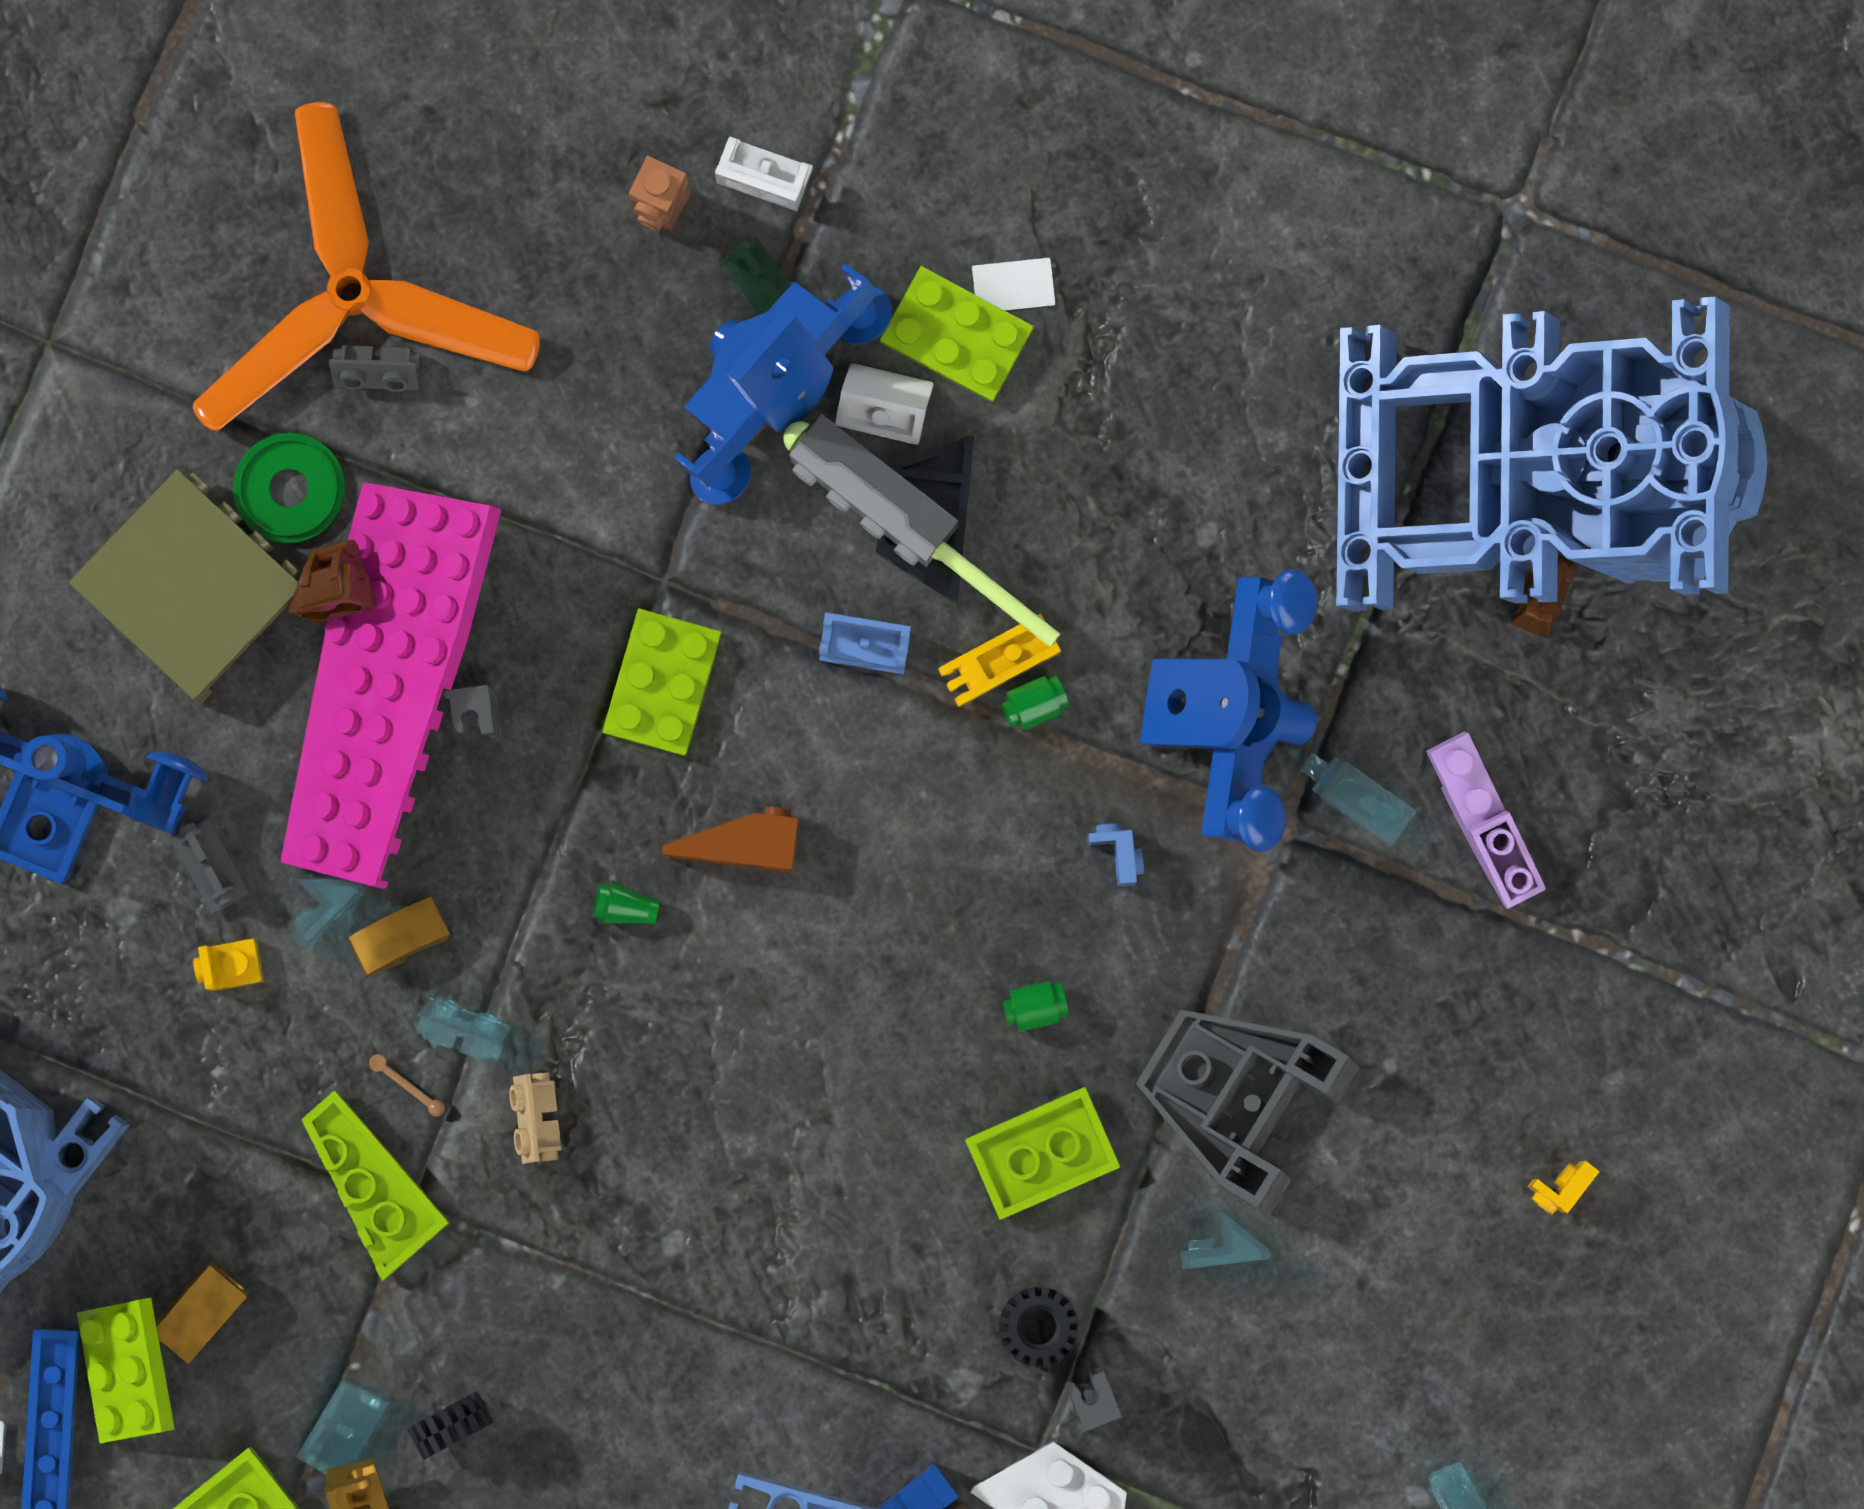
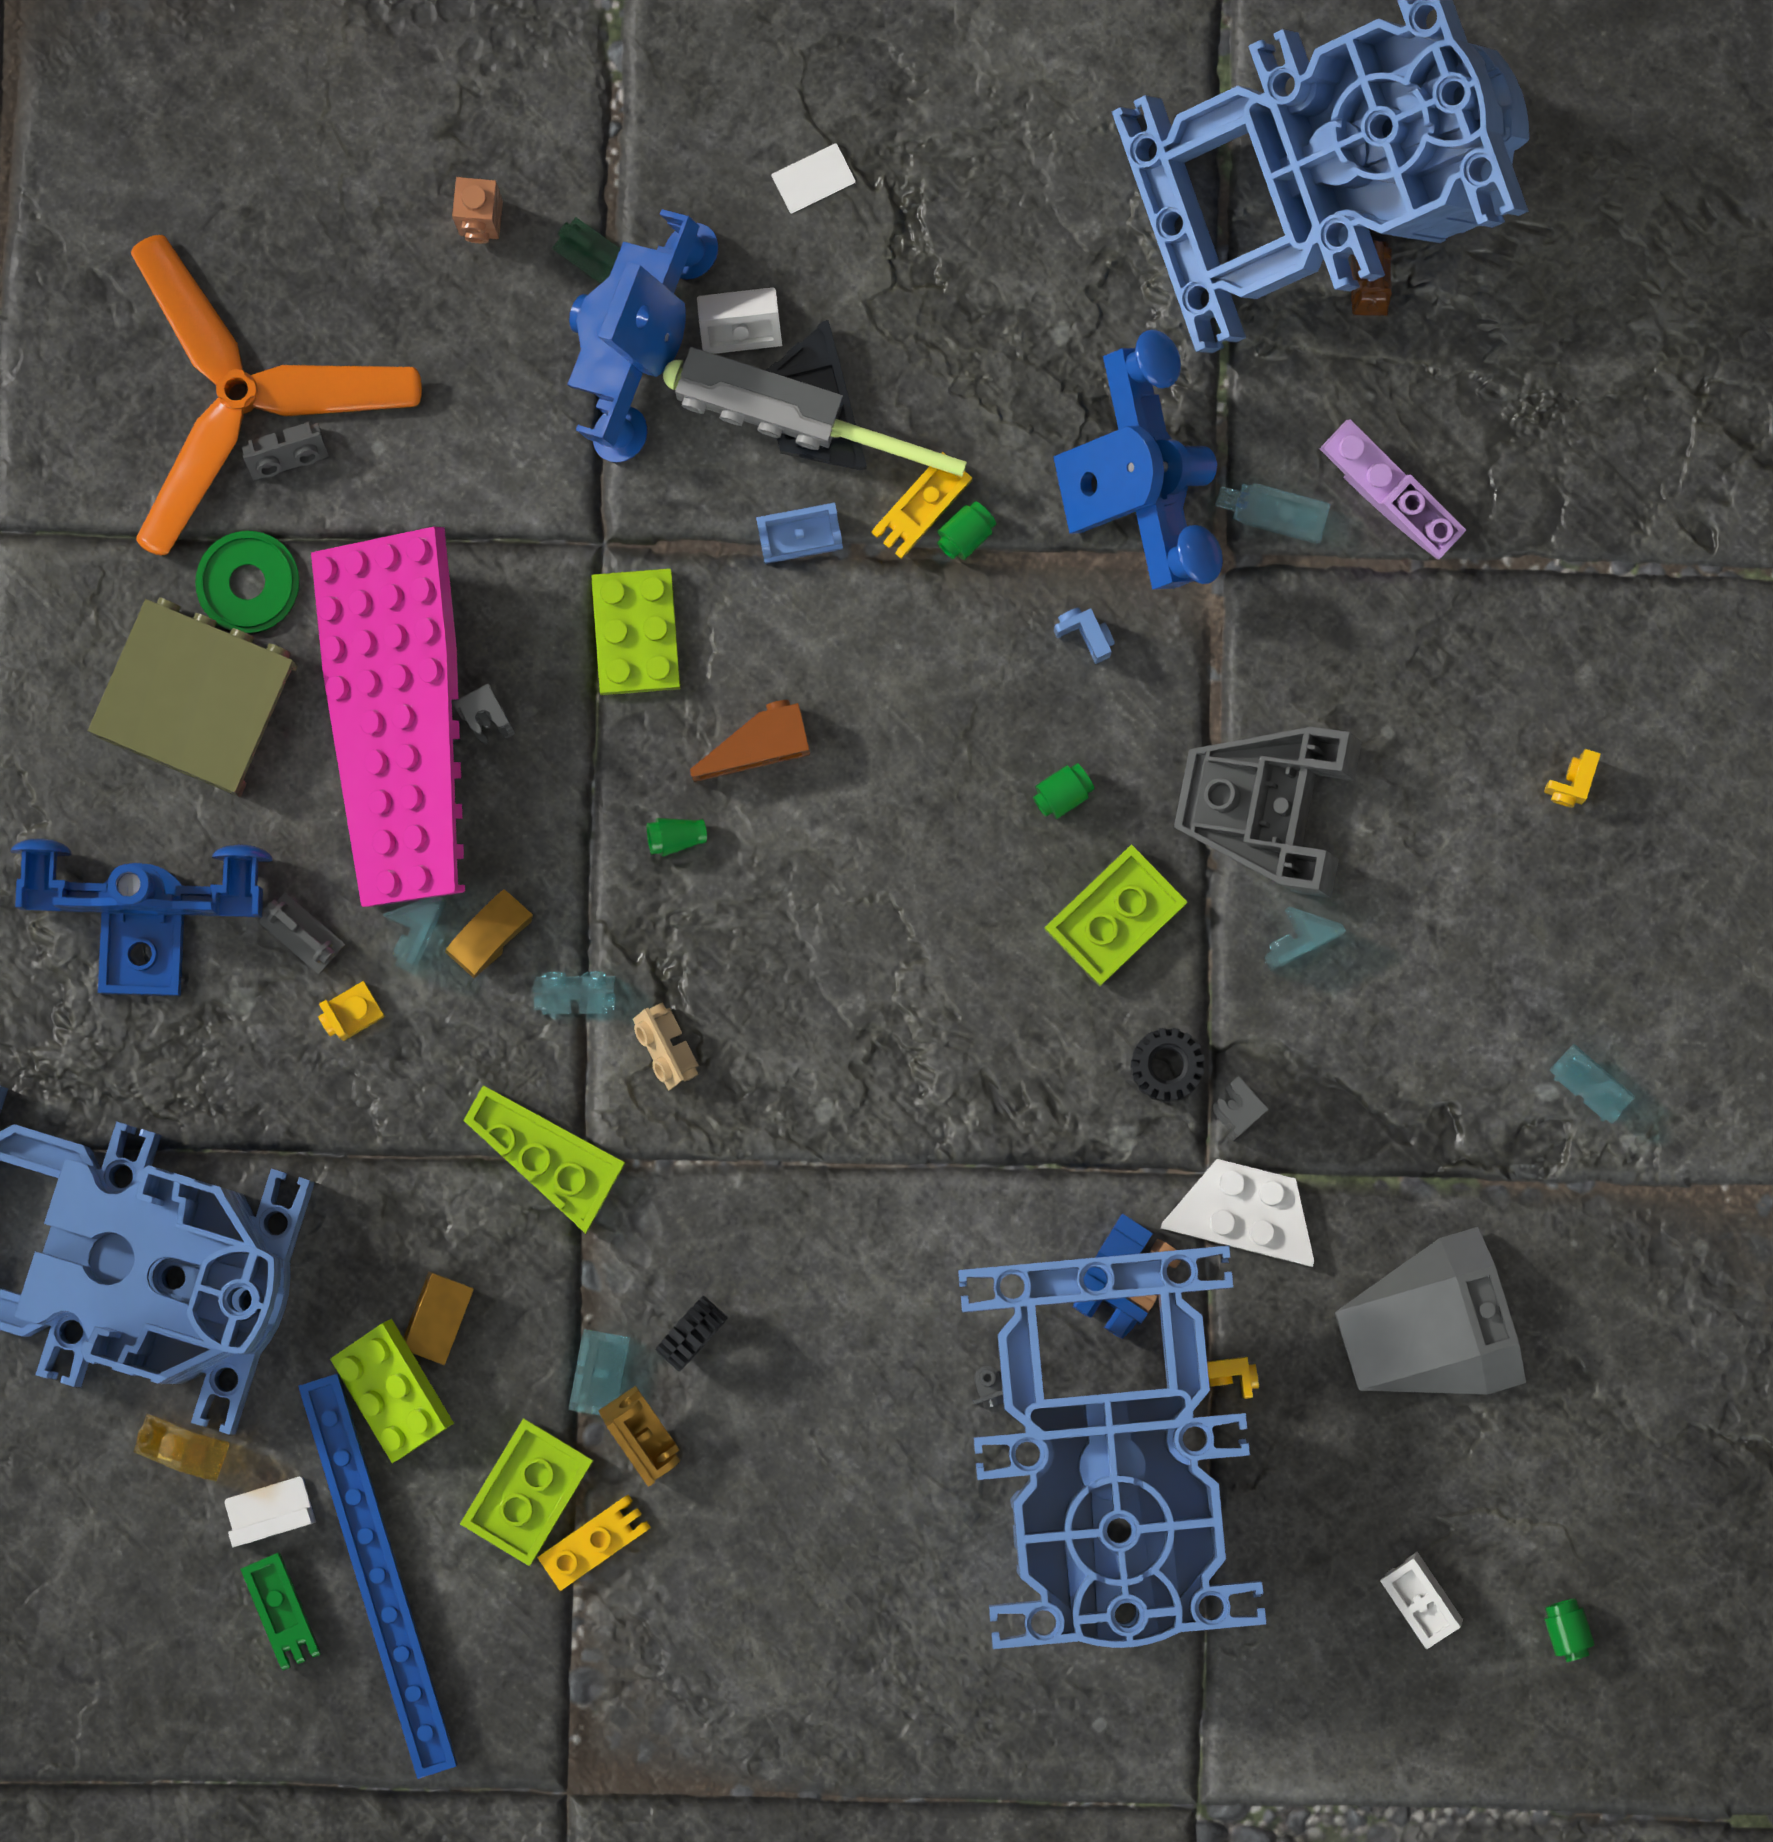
camera: 15 degrees left, 0 degrees up
reddish brown piece [289,540,376,623] -> none
medium nougat hinge [369,1054,445,1117] -> none
white hinge [715,136,813,211] -> none
lime plate [880,266,1034,404] -> none

